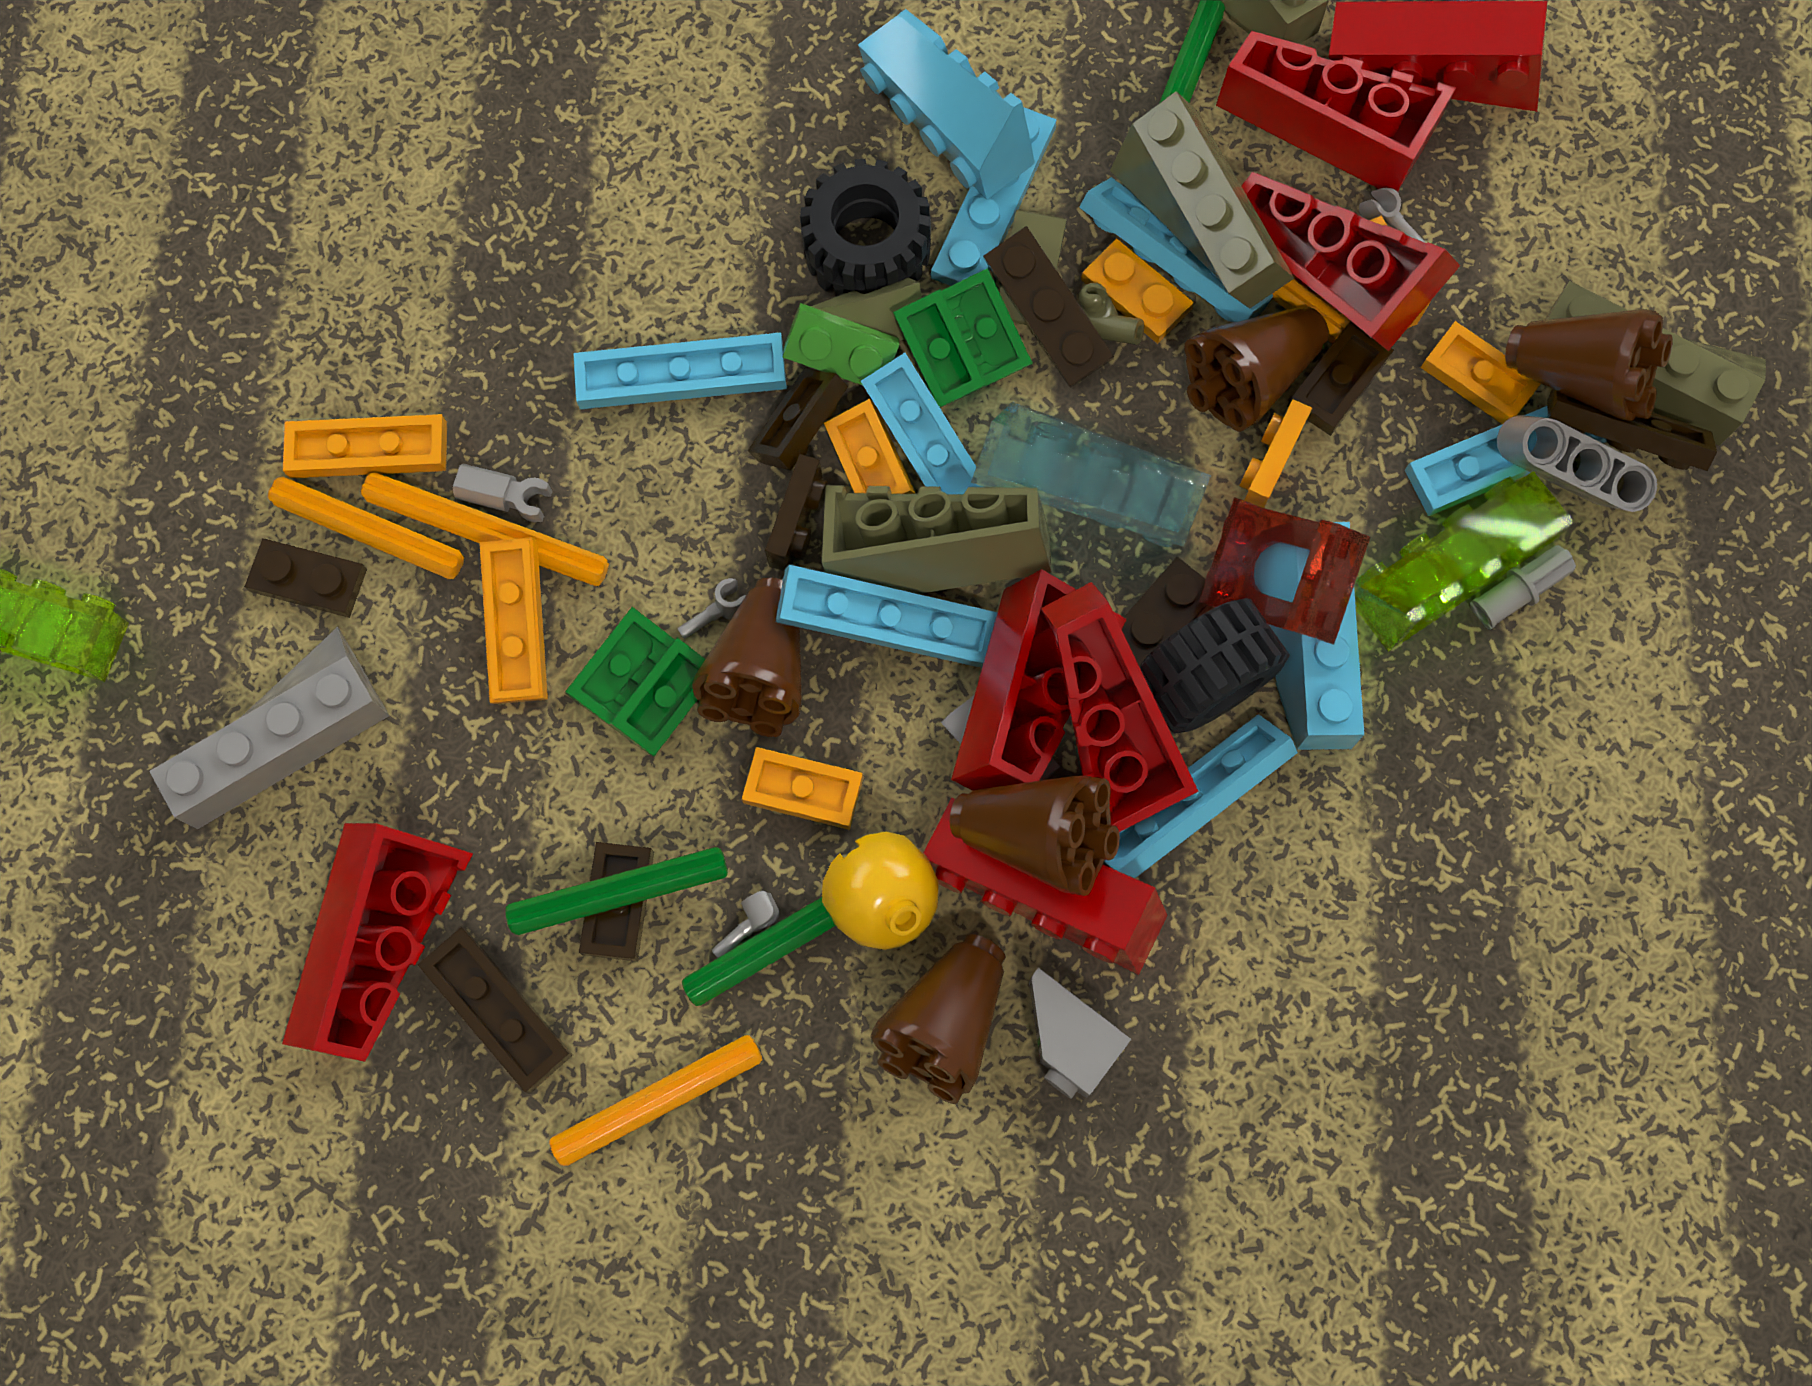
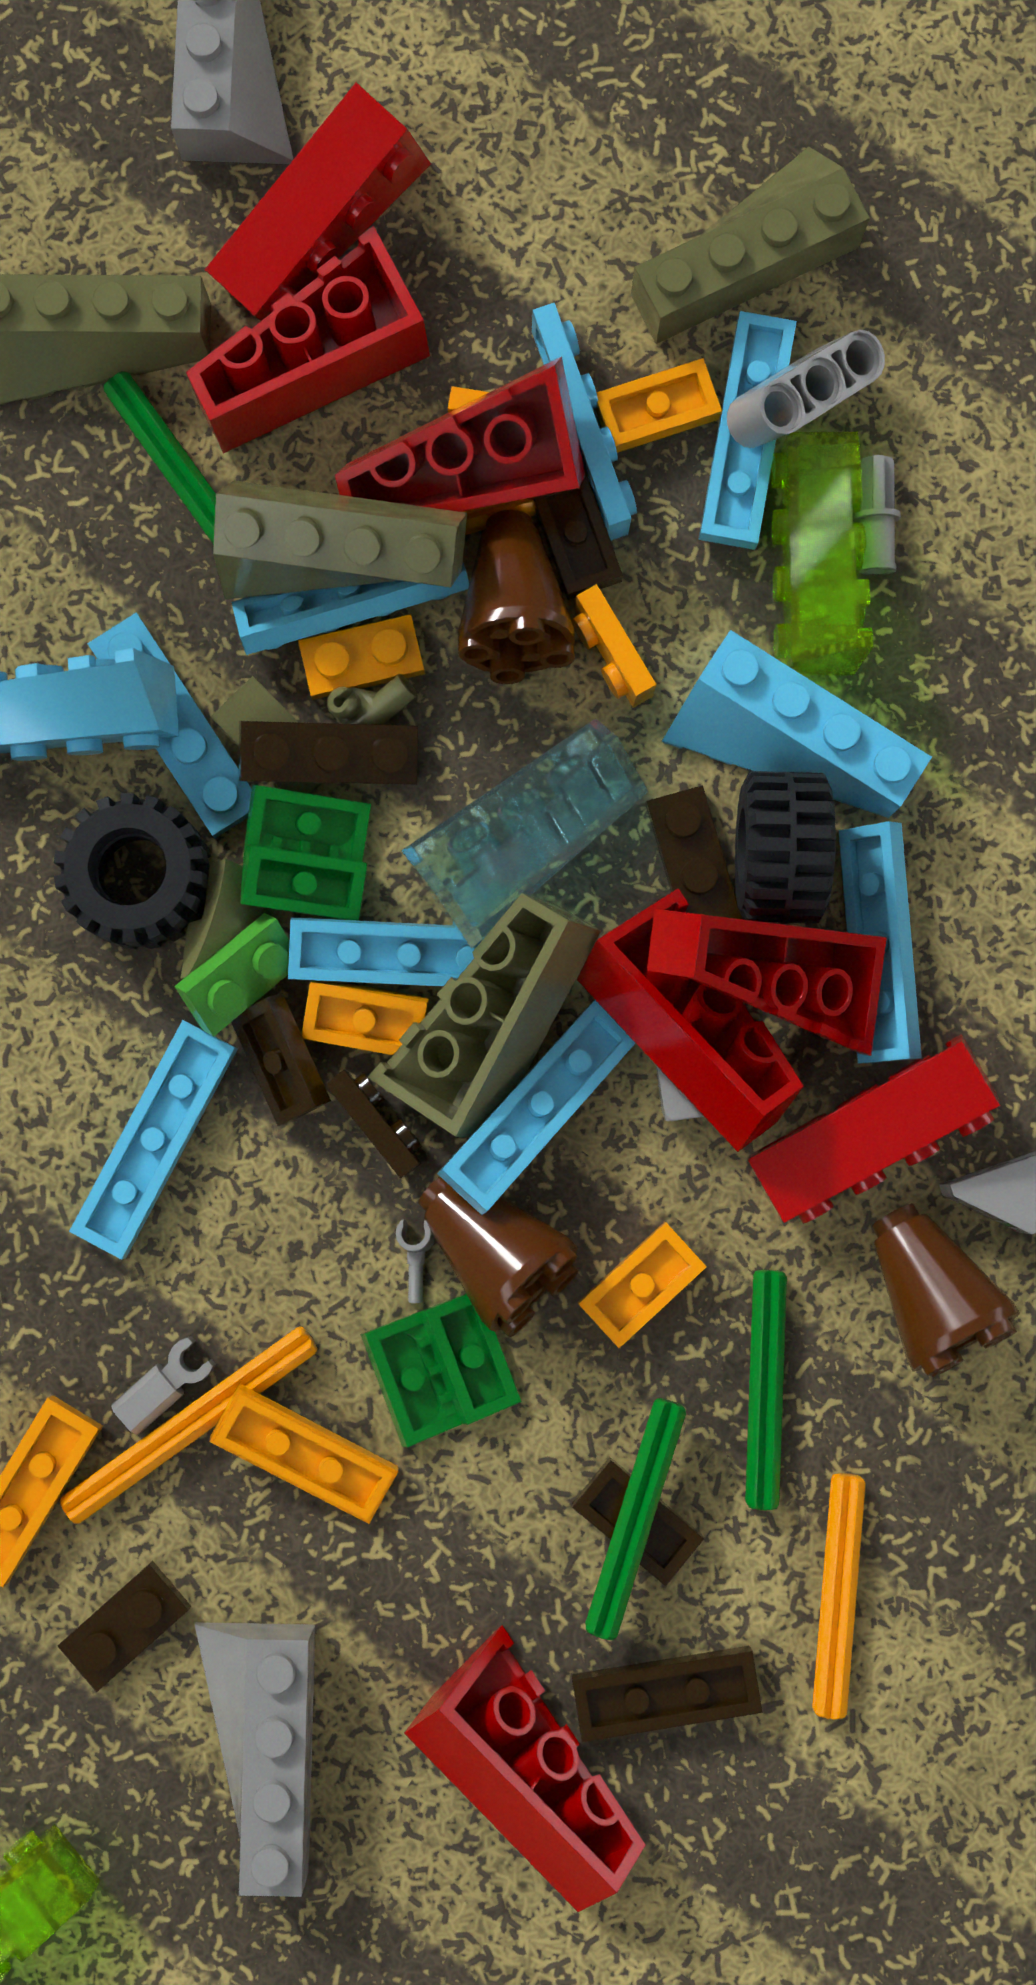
camera: 60 degrees left, 10 degrees up
light orange axle [268,476,464,579] -> none
light grey hand [712,891,779,958] -> none
yellow cylinder [822,831,939,950] -> none
reddish brown cone [950,776,1120,896] -> none
clear red panel [1199,497,1370,645] -> none
light grey hand [1359,188,1425,242] -> none
reddish brown cone [1505,309,1673,421] -> none
dark brown plate [1547,389,1717,471] -> none
none -> medium azure plate [532,302,637,540]

